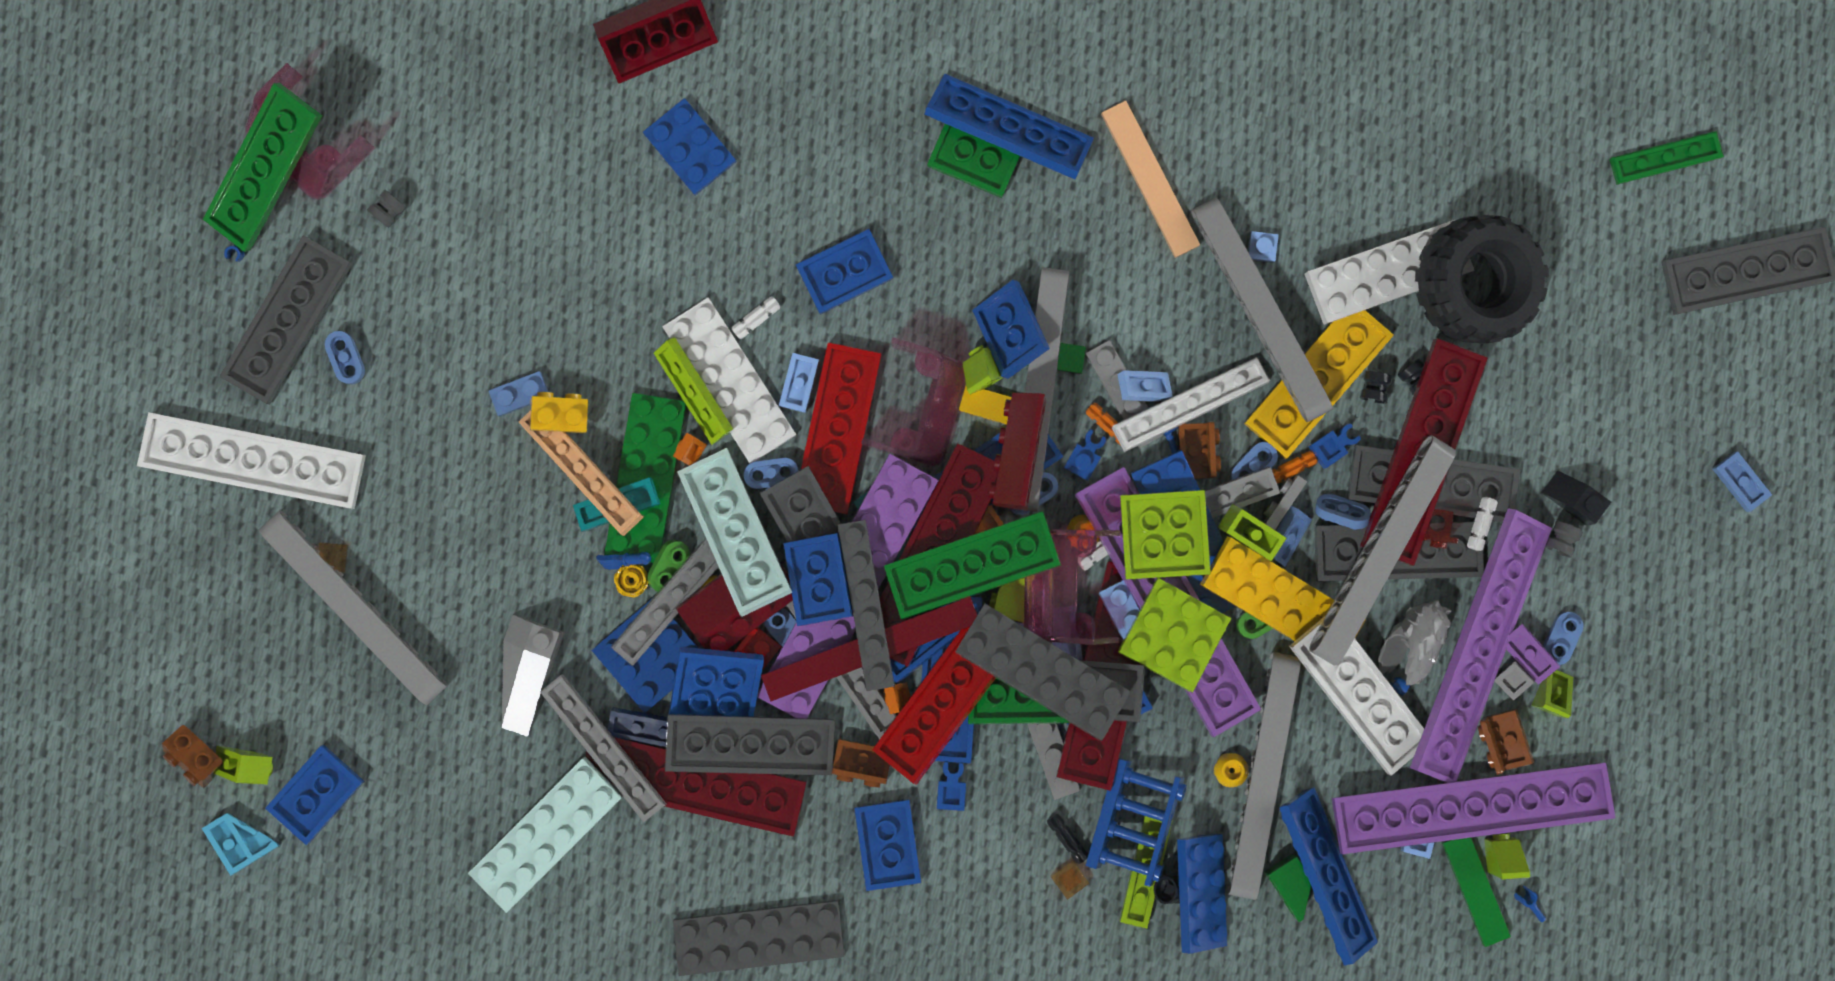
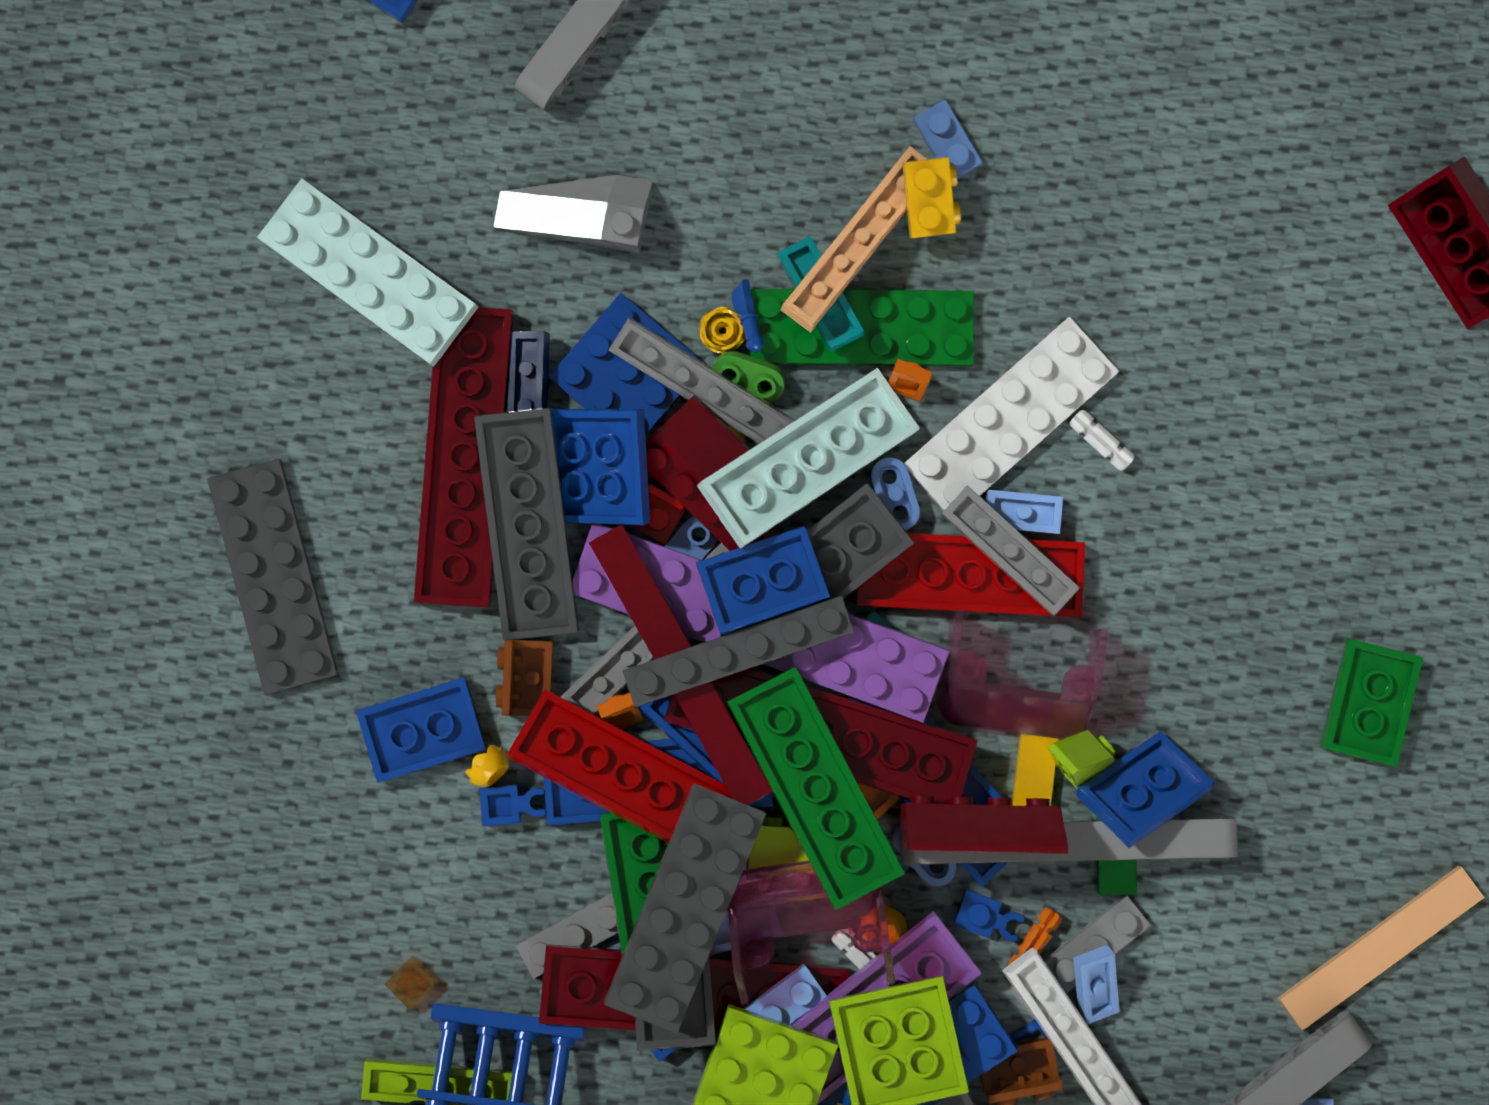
camera: 75 degrees right, 0 degrees up
light grey tile [540,674,667,822] -> none
blue plate [643,98,737,196] -> none
lime plate [653,337,734,445] -> none
blue plate [796,229,893,315] -> none
blue plate [924,74,1094,180] -> none
black axle [1047,814,1089,864] -> none
none -> yellow plate [465,745,509,787]
none -> light grey plate [941,485,1079,616]

